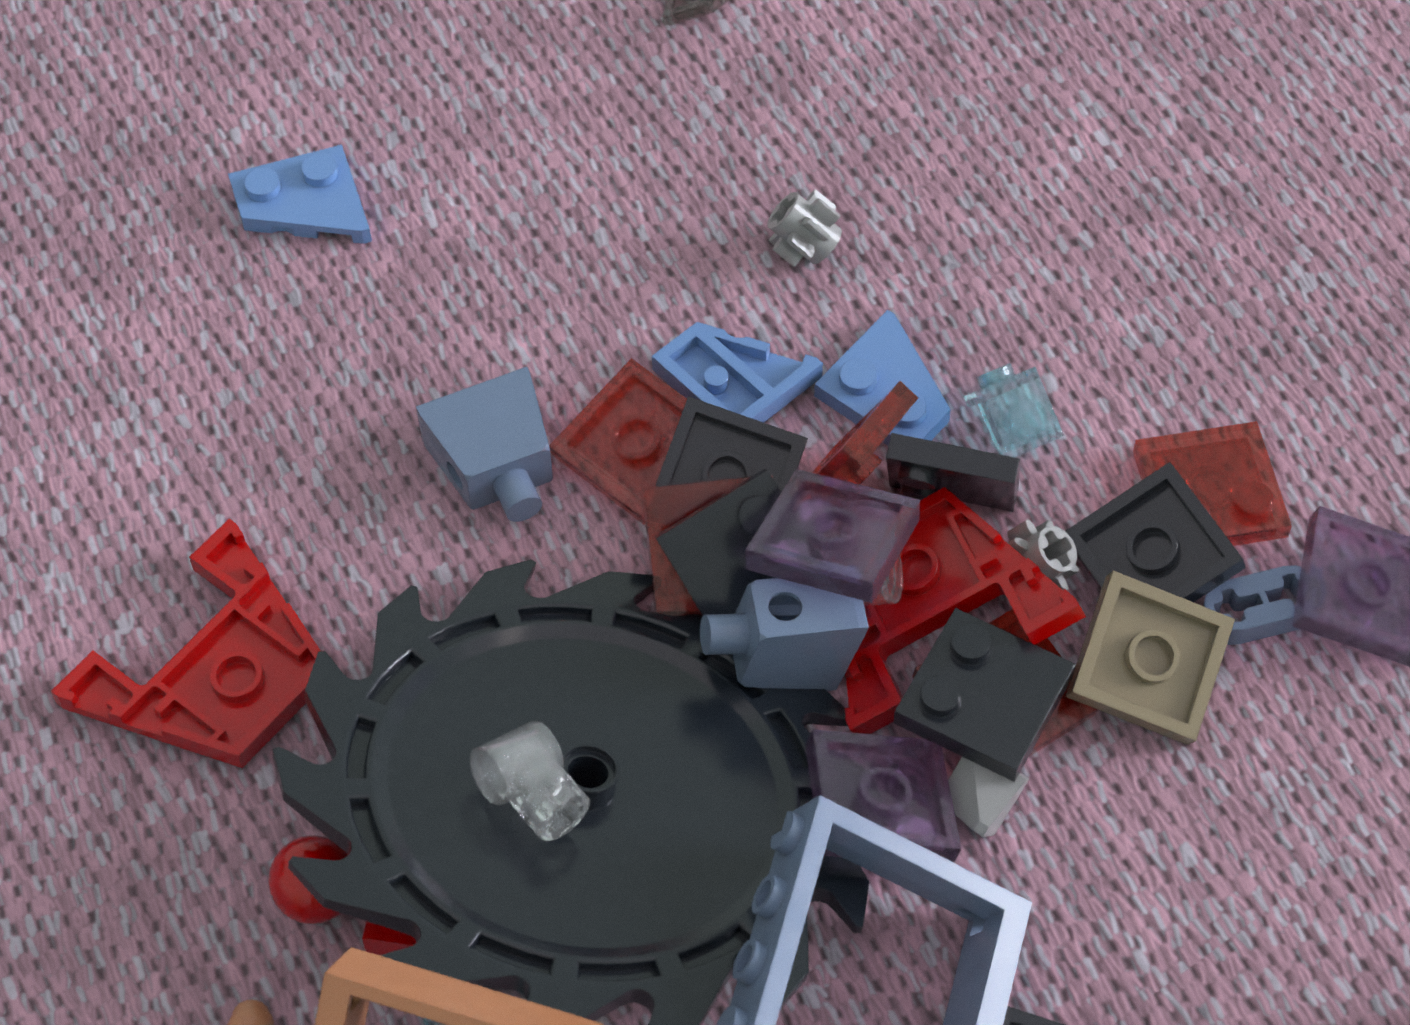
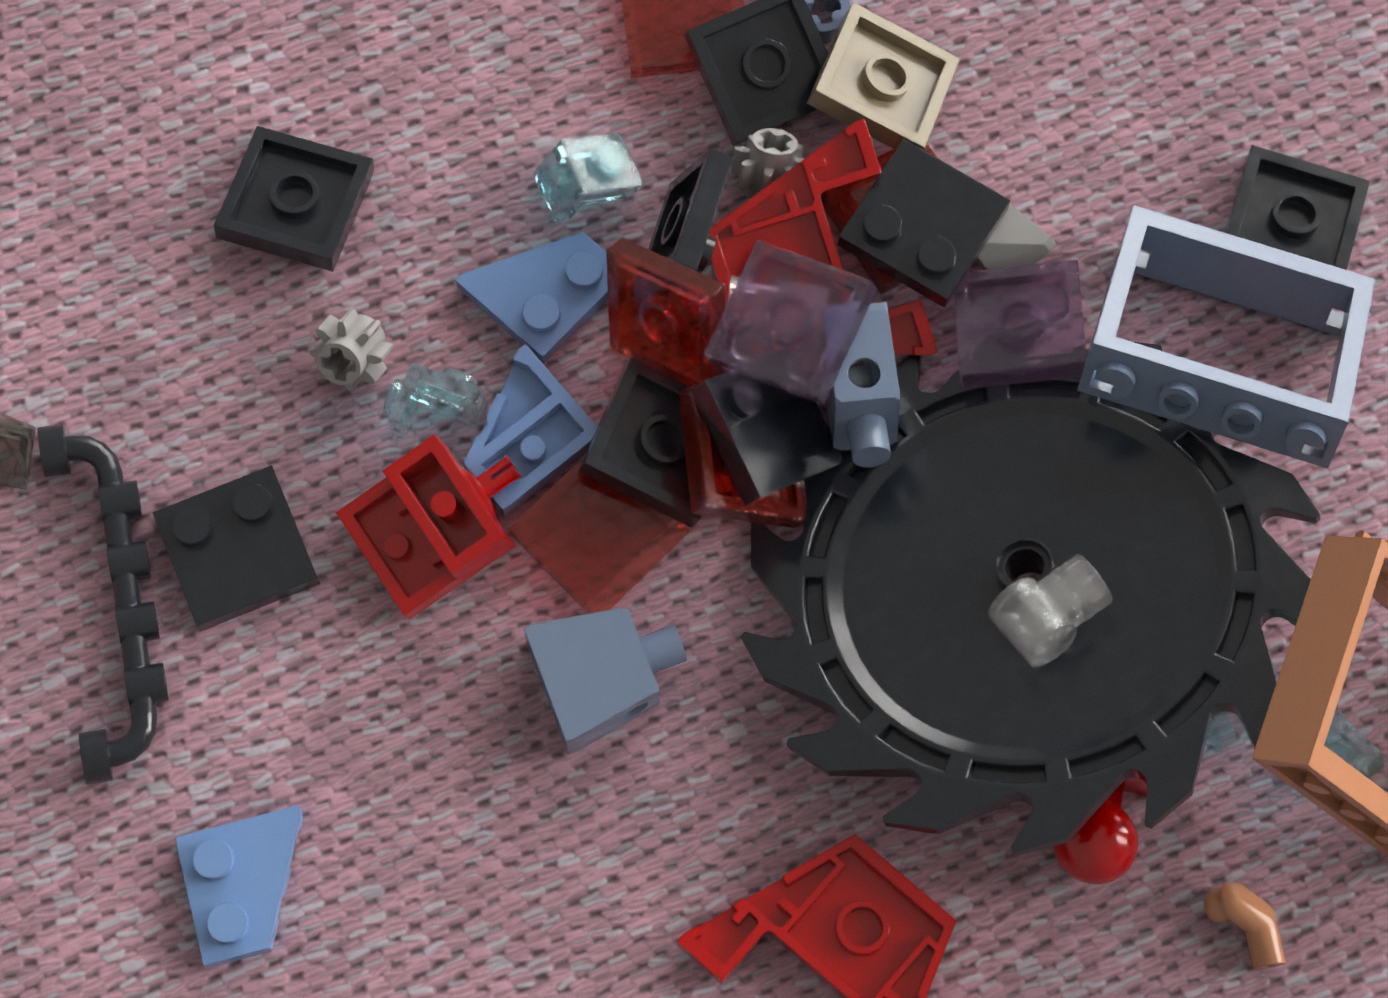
camera: 90 degrees left, 15 degrees up
none -> black bar [37,424,169,785]
none -> black plate [152,465,320,632]
none -> black plate [214,126,374,272]
none -> red plate [336,434,522,619]
none -> clear light blue bracket [383,362,486,441]

